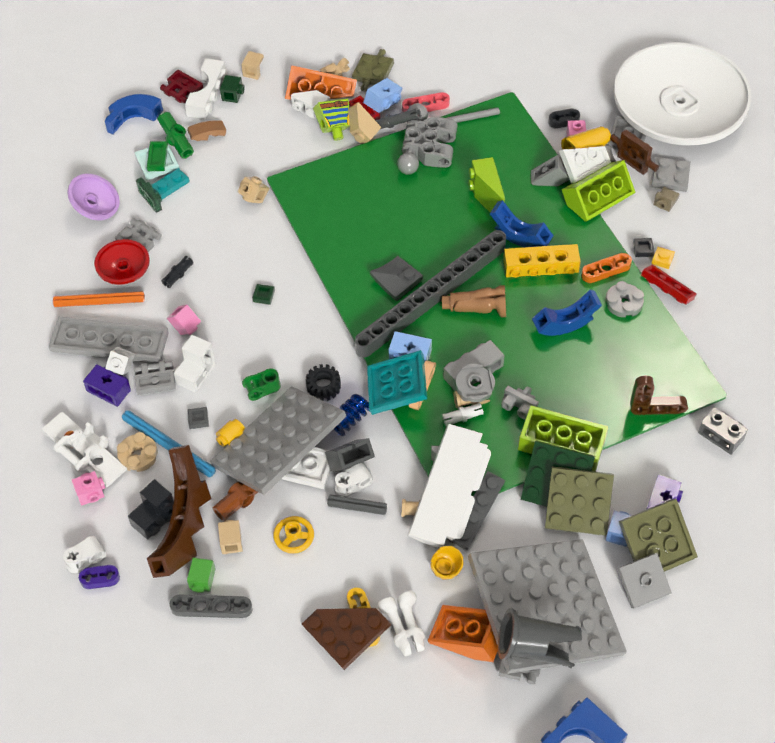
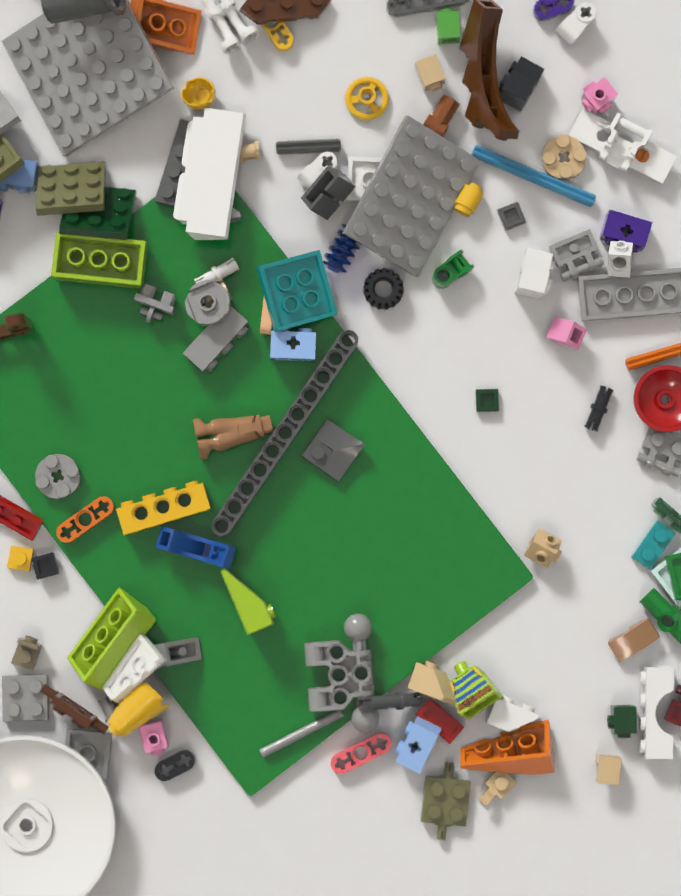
camera: 165 degrees right, 30 degrees up
blue arch [532,290,602,336] -> none

